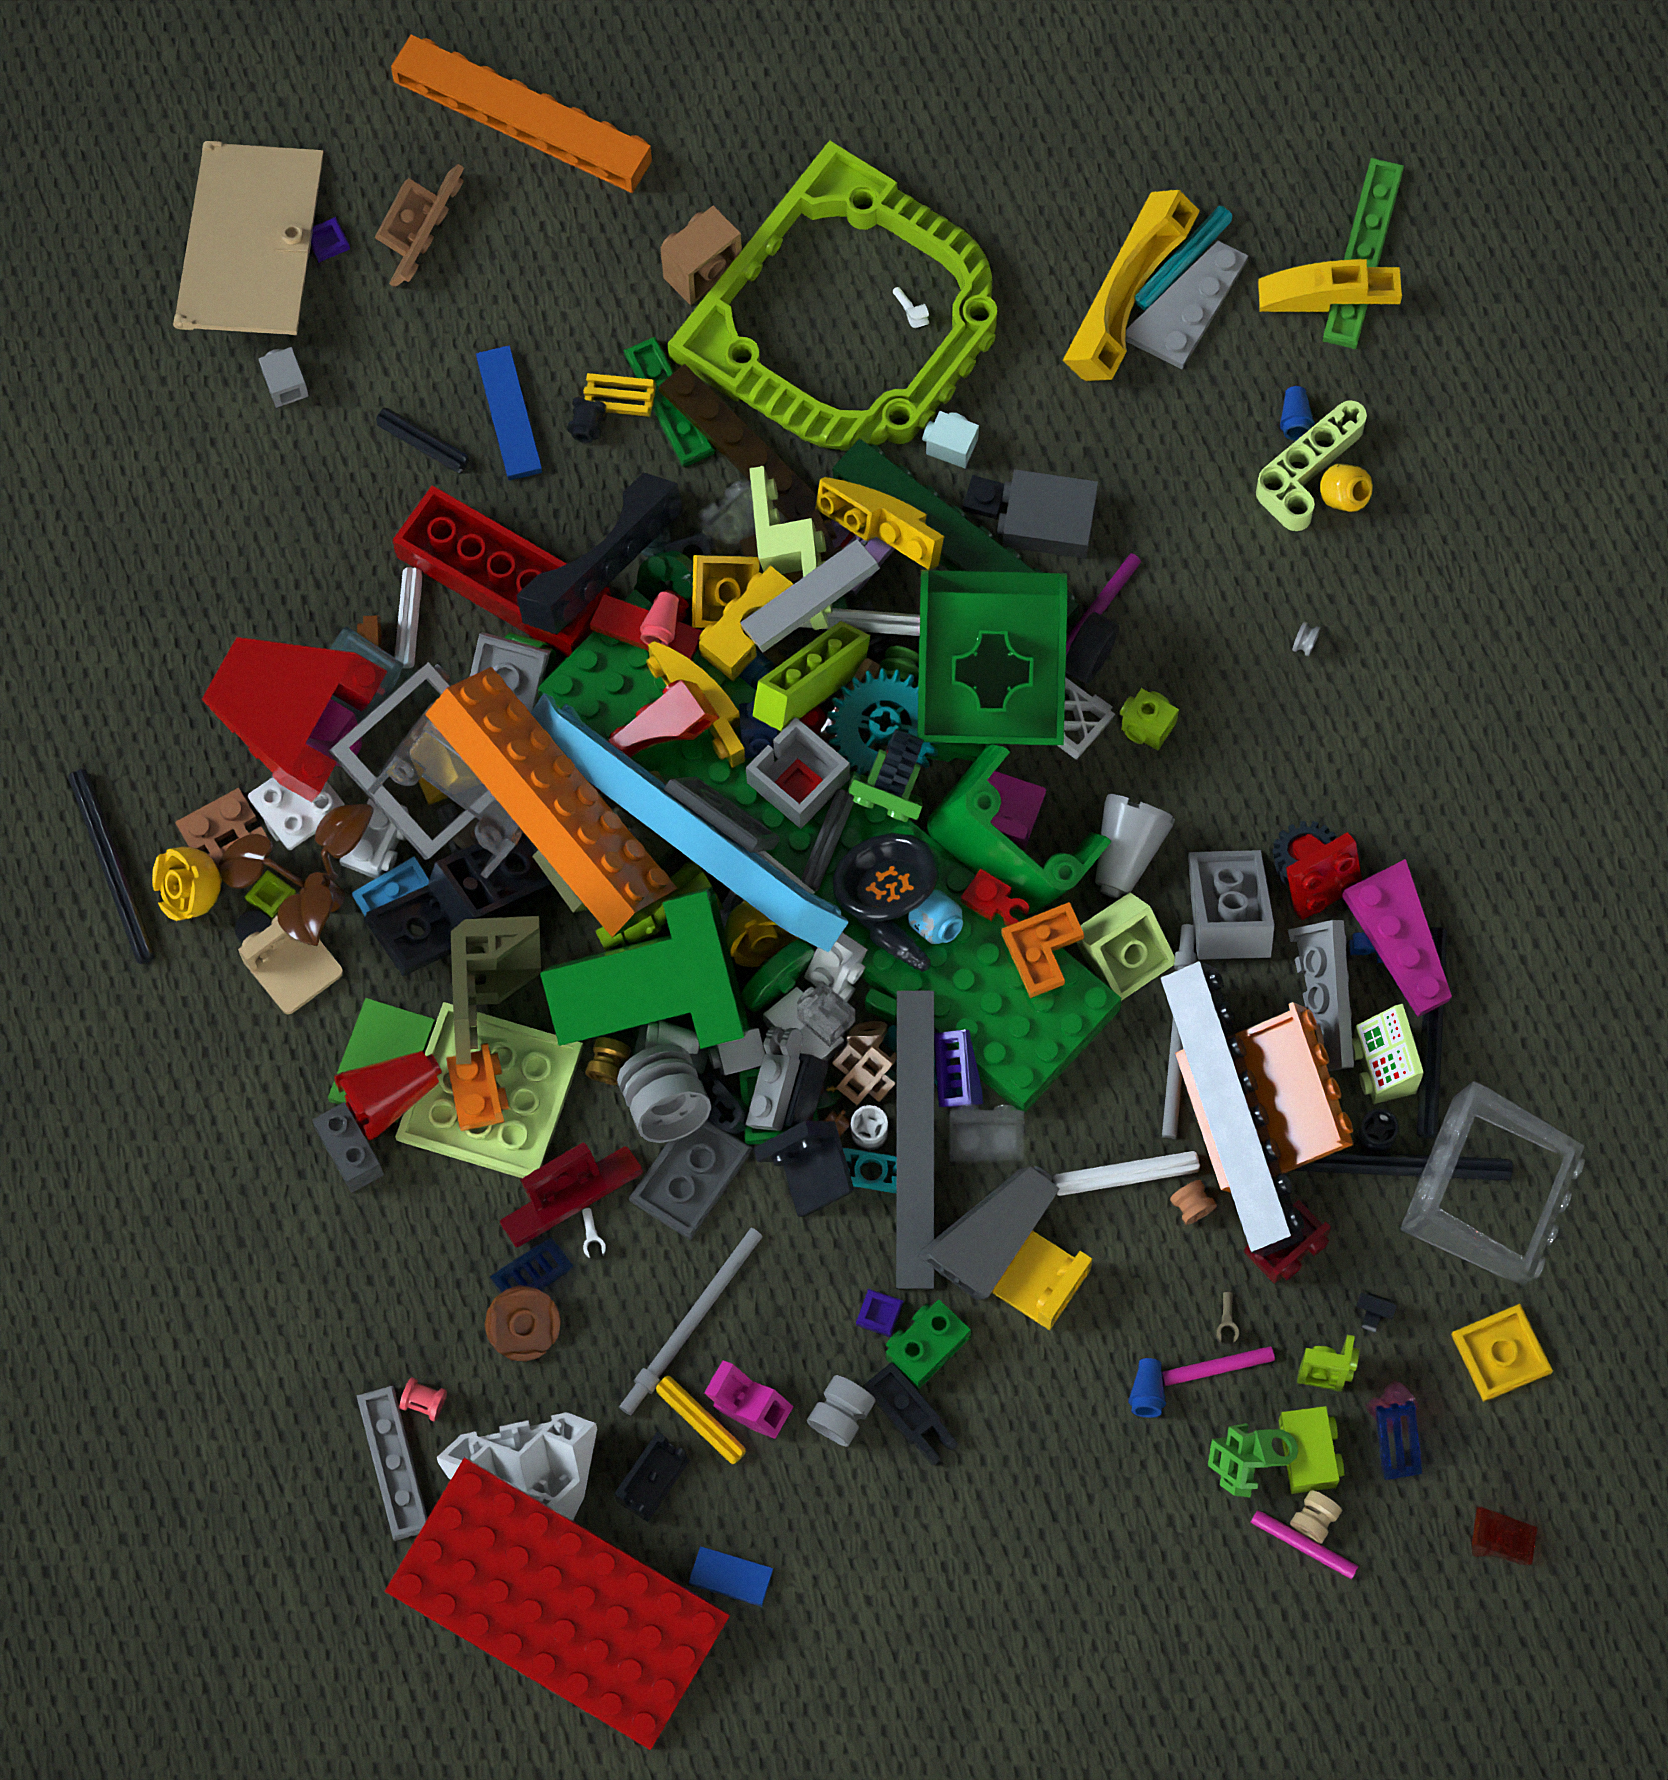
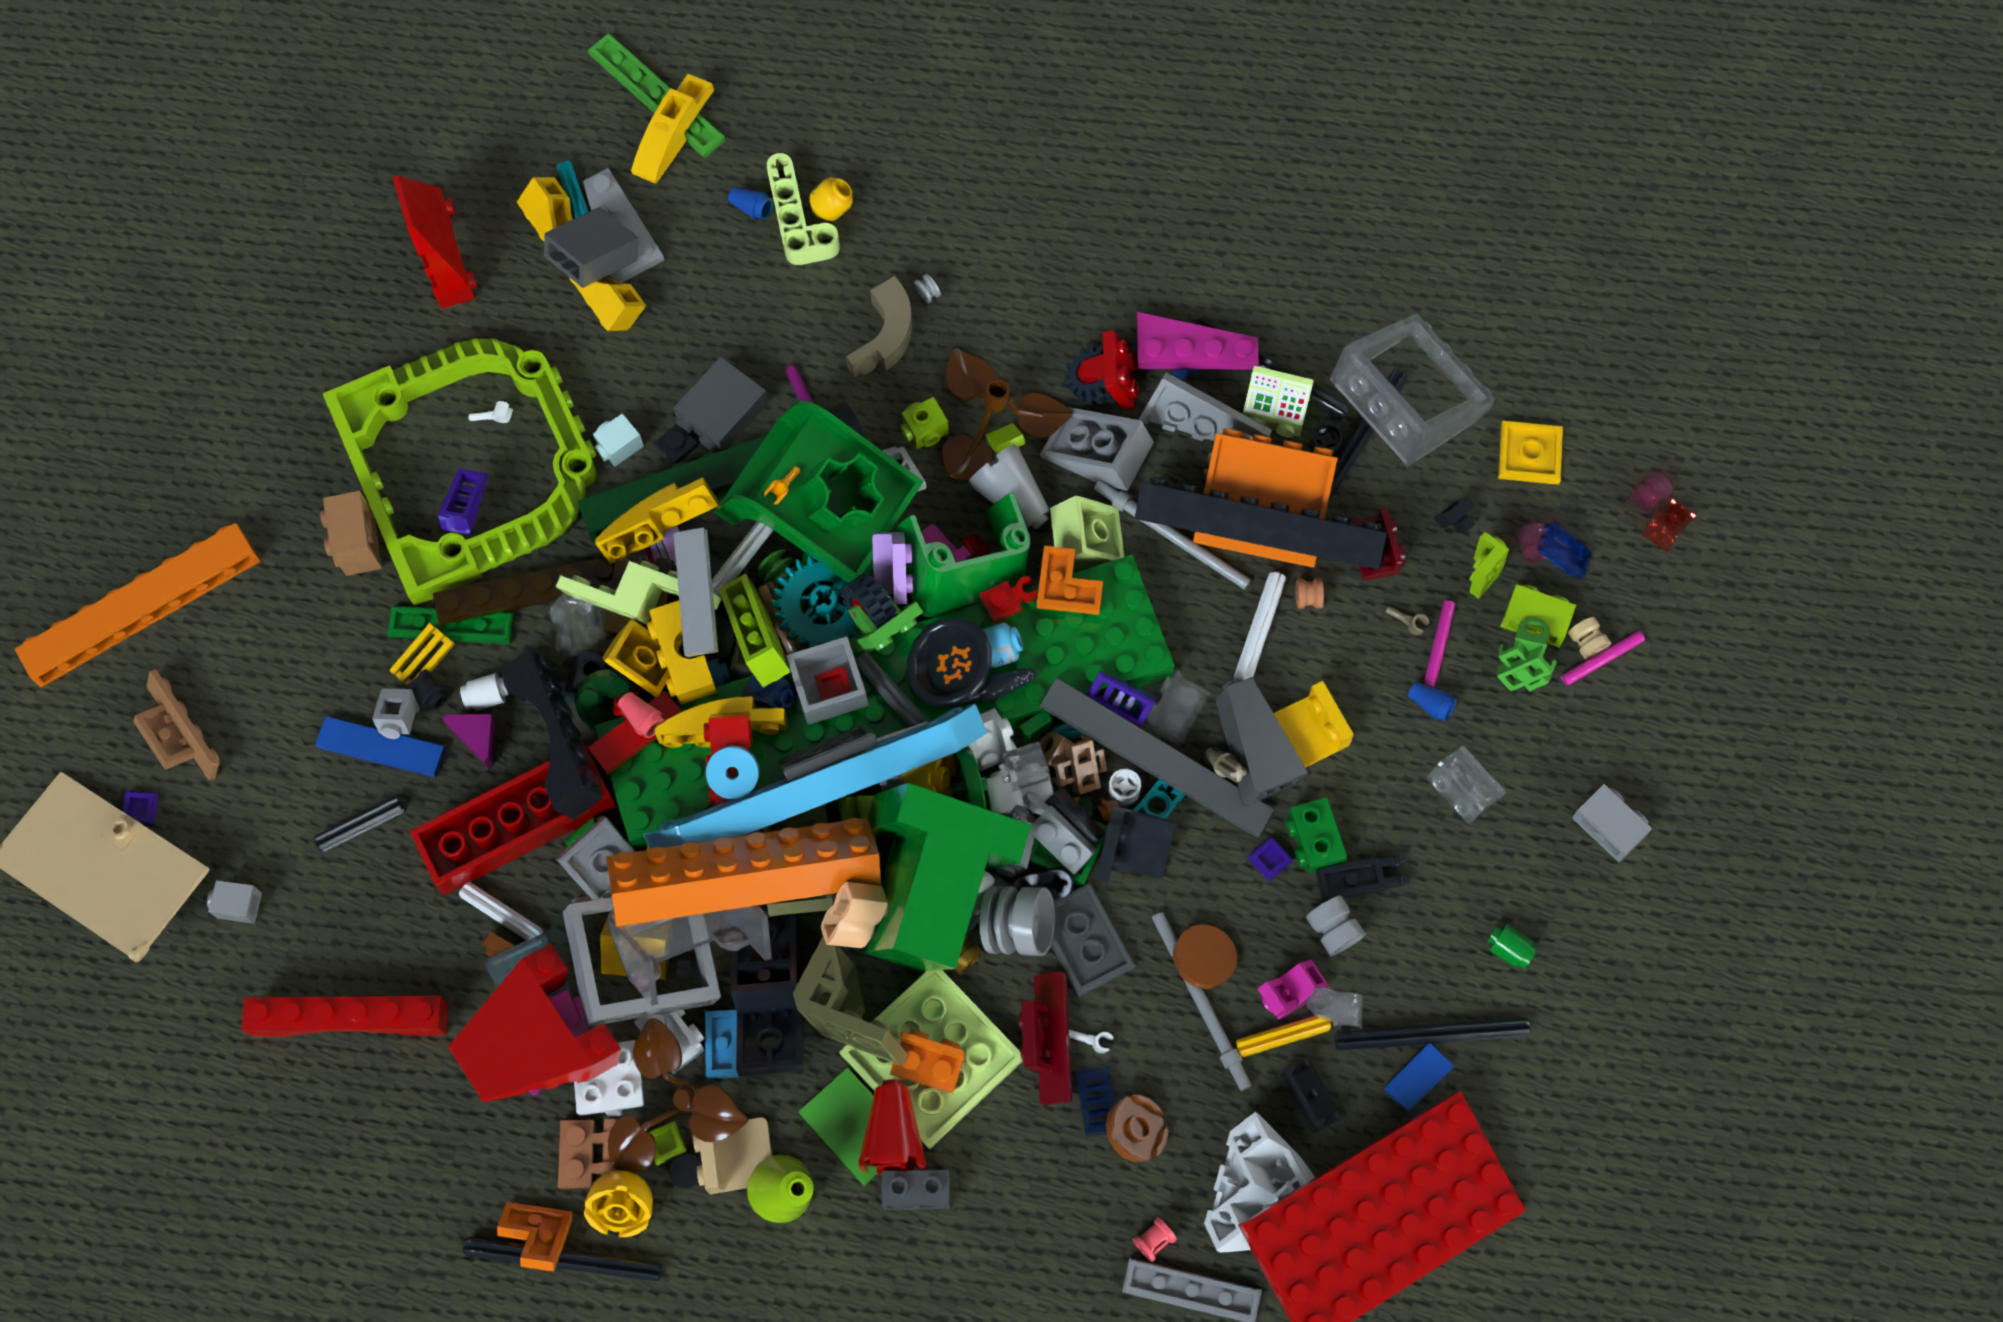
camera: 60 degrees left, 0 degrees up
none -> red arch [241,996,449,1037]
none -> light grey brick [372,688,420,739]
none -> red wedge [392,175,478,309]
none -> dark purple slope [438,468,488,534]
none -> magenta slope [442,714,497,769]
none -> white brick [460,673,510,711]
none -> orange plate [497,1202,572,1272]
none -> dark grey brick [544,207,639,288]
none -> medium azure piece [706,745,759,799]
none -> lime cone [747,1155,813,1223]
none -> light orange hand [764,466,800,505]
none -> light nougat brick [821,882,889,948]
none -> dark tan arch [846,276,912,377]
none -> lavender bracket [872,532,913,604]
none -> reddish brown plant [942,348,1072,481]
none -> red plate [962,534,989,558]
none -> lime tile [986,423,1025,454]
none -> dark orange tile [1172,924,1237,989]
none -> dark tan axle [1203,747,1246,782]
none -> clear piece [1307,987,1363,1030]
none -> black axle [1334,1018,1530,1050]
none -> clear bracket [1427,746,1506,824]
none -> green brick [1486,923,1538,969]
none -> light grey brick [1572,784,1652,863]
none -> clear pink wheel [1629,471,1673,514]

